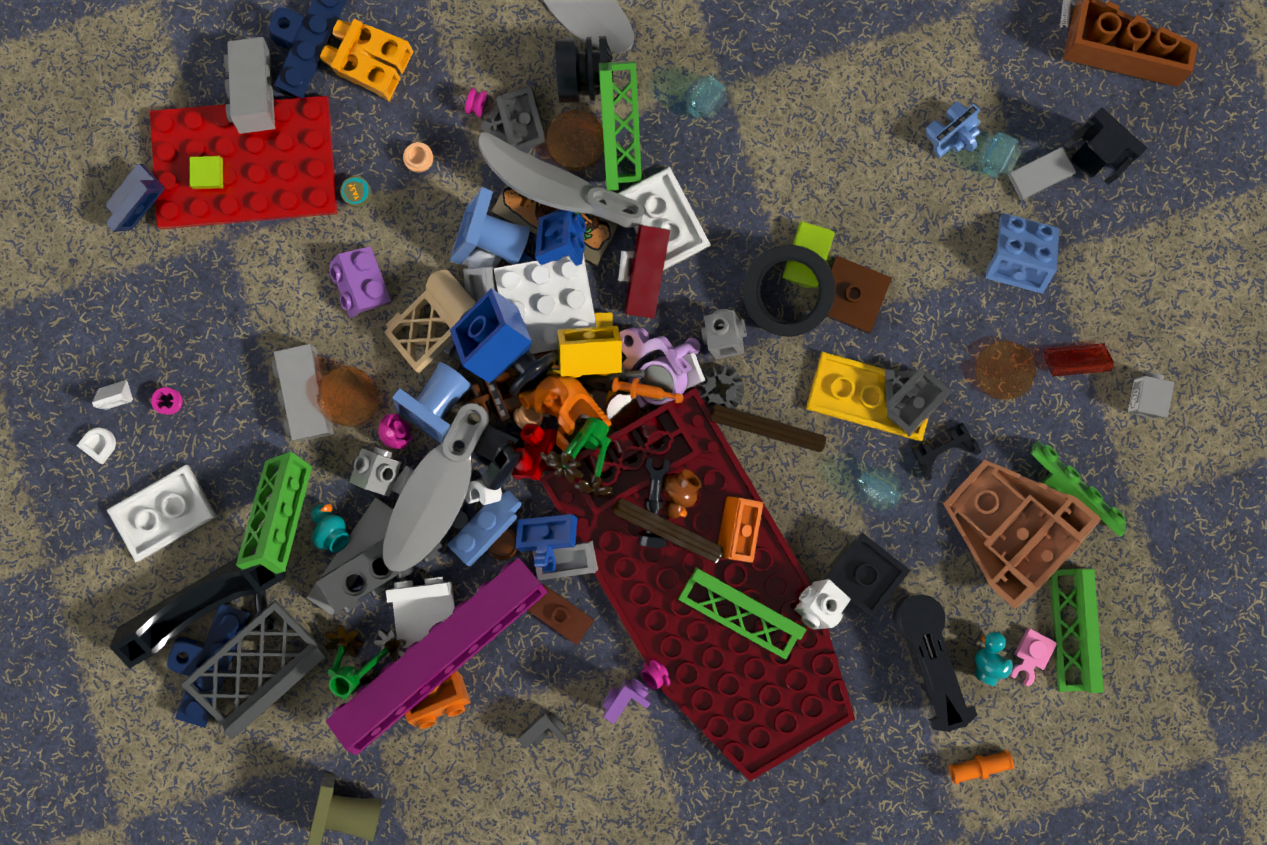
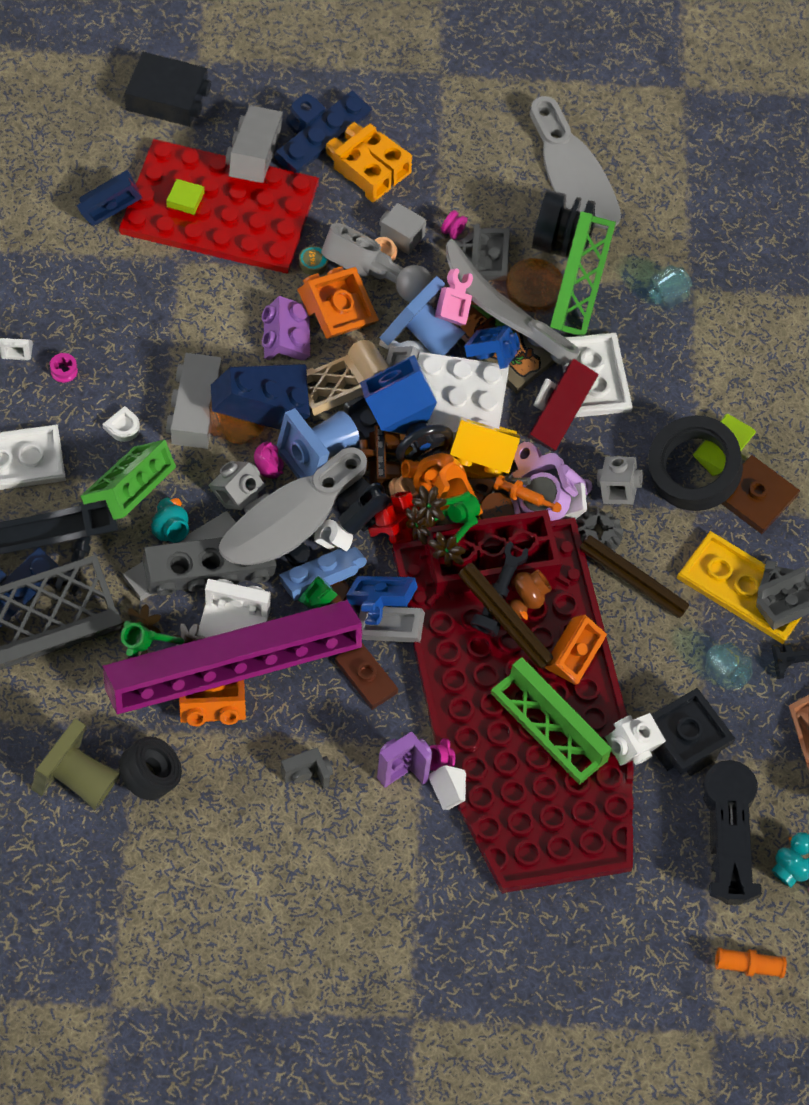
camera: 15 degrees right, 25 degrees down
none -> white tile [103,406,140,442]
none -> black tyre [119,736,182,801]
none -> black brick [124,51,211,127]
none -> dark blue wedge [211,364,310,430]
none -> orange plate [297,266,379,339]
none -> green tile [299,576,338,609]
none -> light grey beam [321,223,433,302]
none -> light grey brick [379,203,426,255]
none -> white slope [429,765,466,810]
none -> bright pink plate [435,268,473,326]

